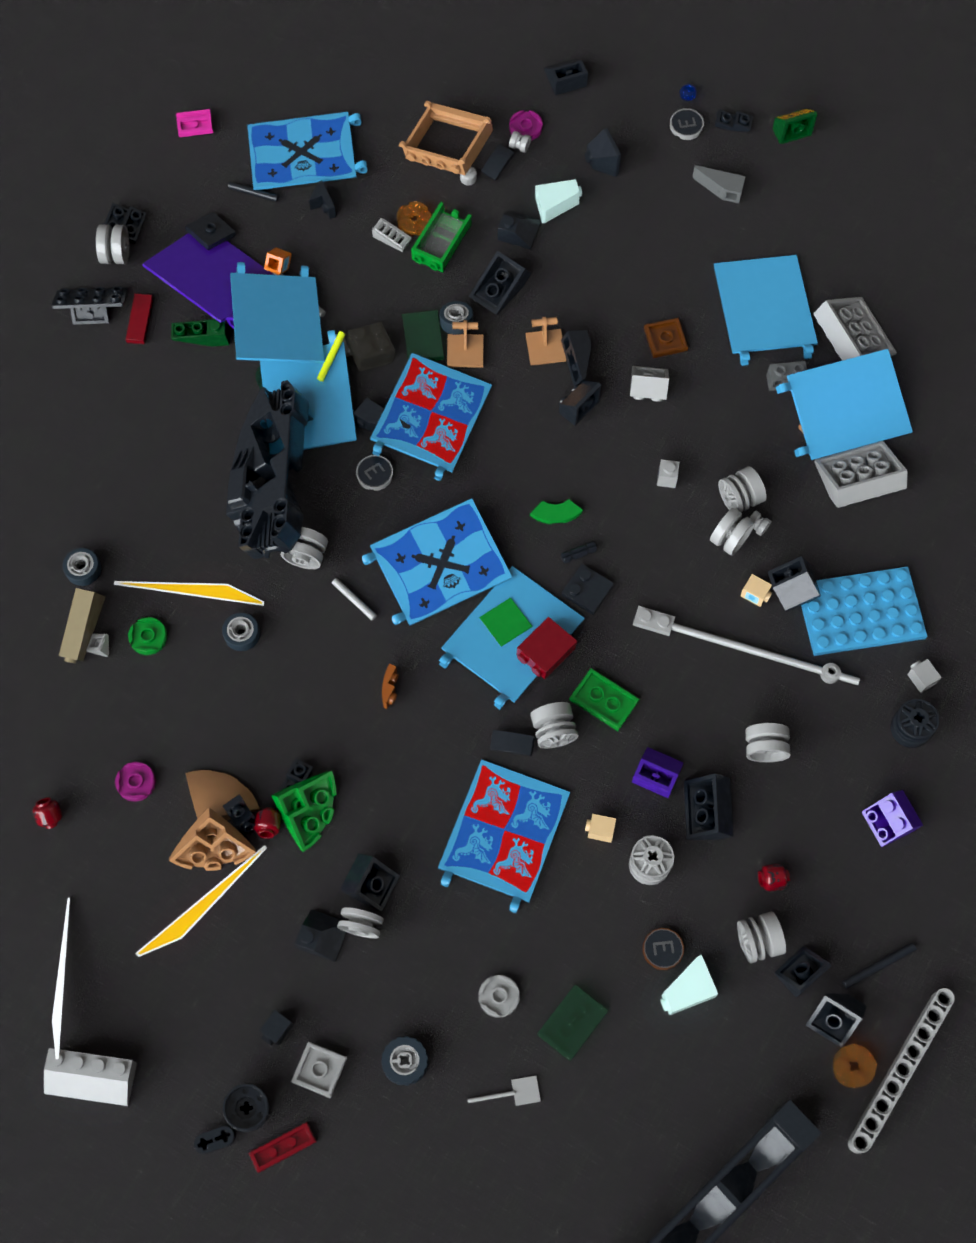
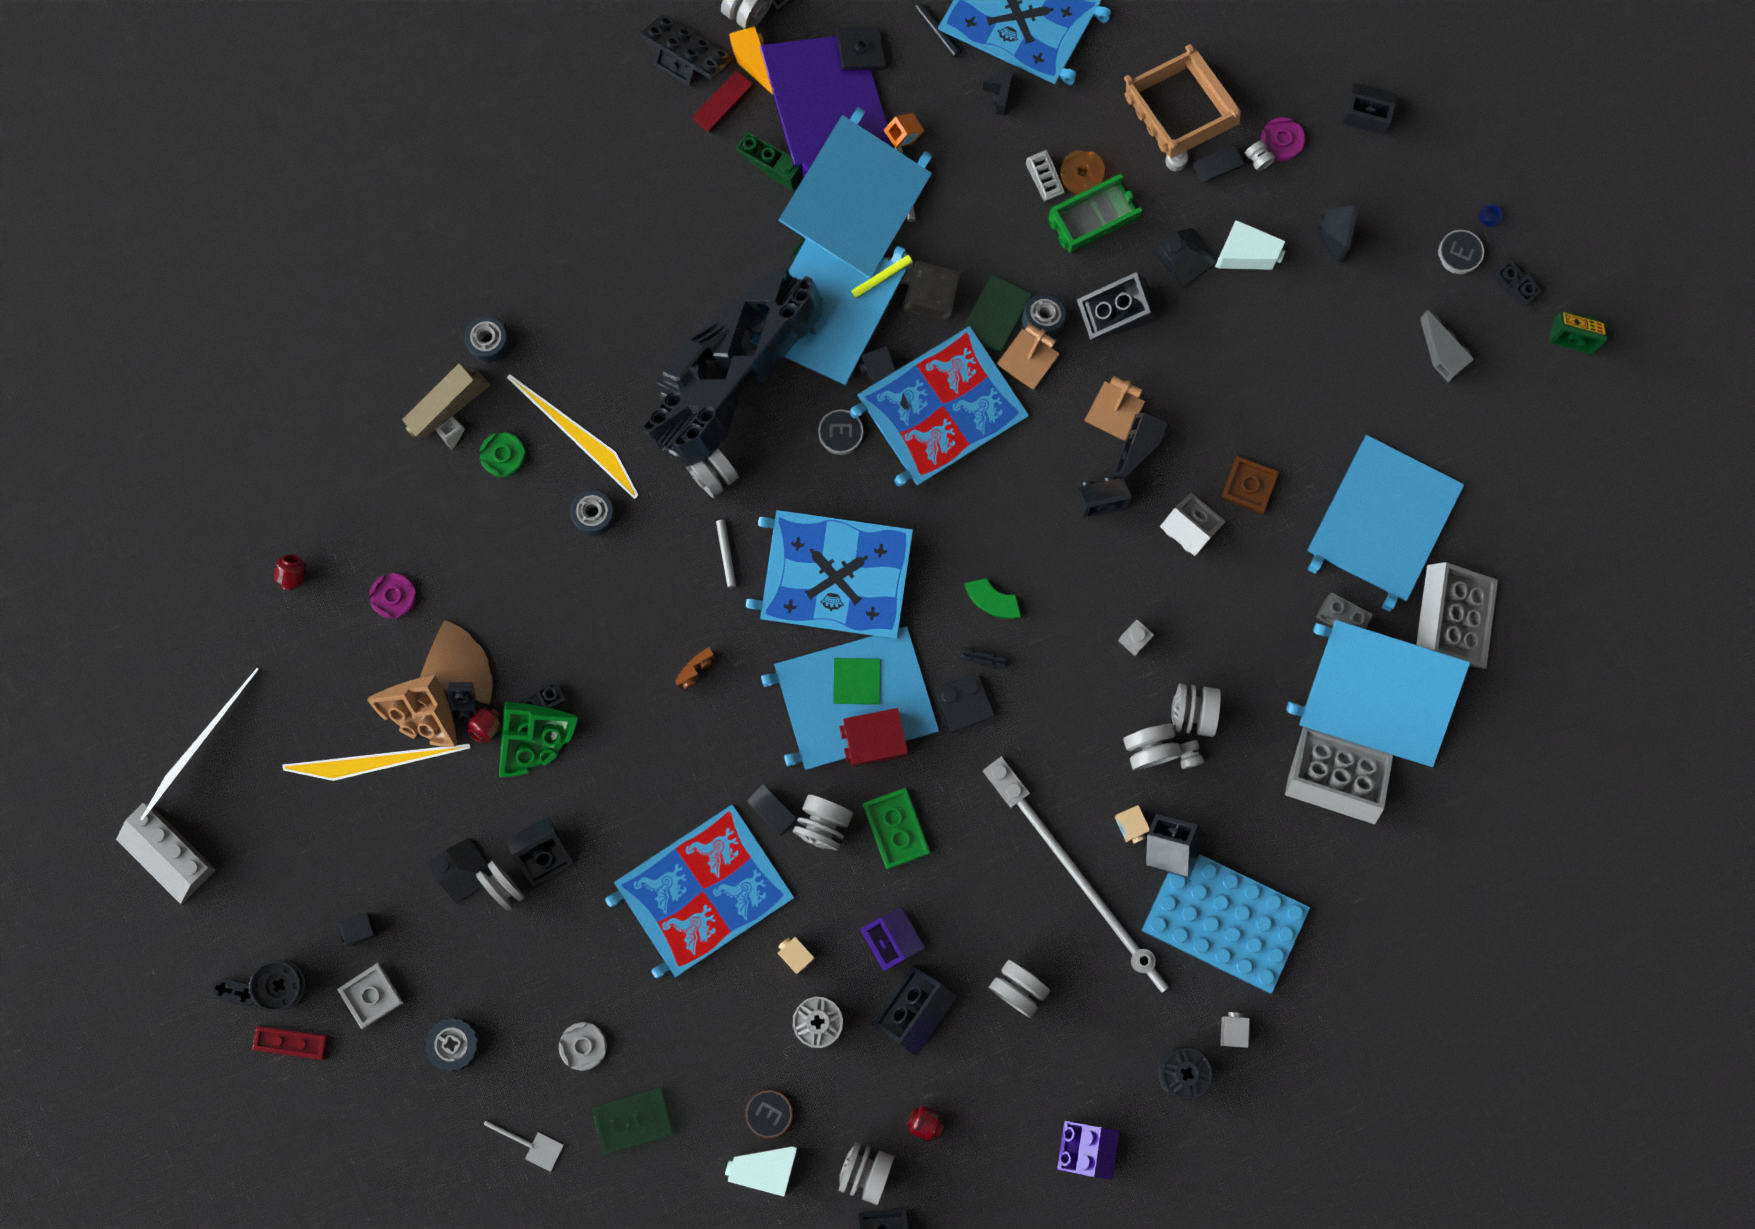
camera: 35 degrees right, 10 degrees up
none -> light orange slope [729,26,773,95]

